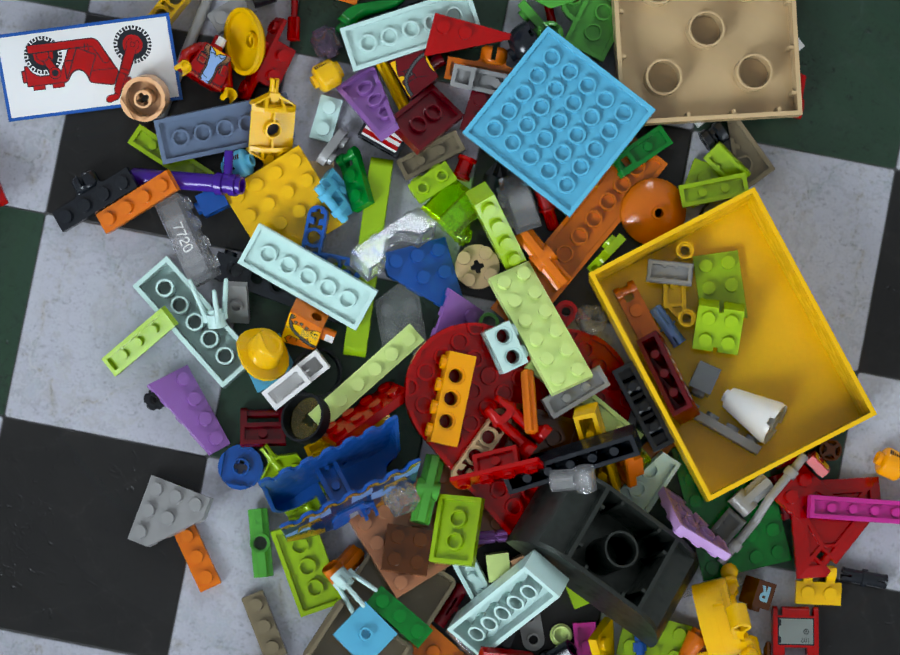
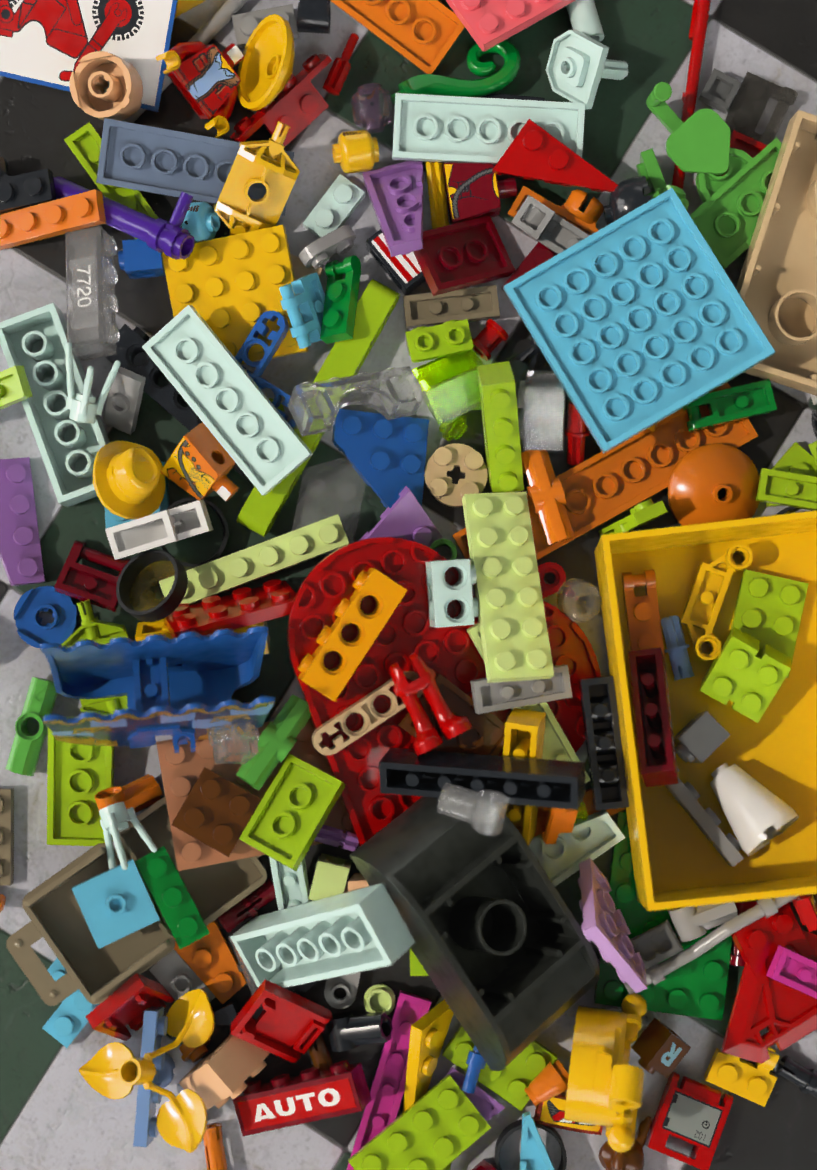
camera: 25 degrees right, 0 degrees up
red bracket [449,444,544,490] -> none
orange axle [521,369,538,435] -> none
light grey plate [646,259,694,287] -> none

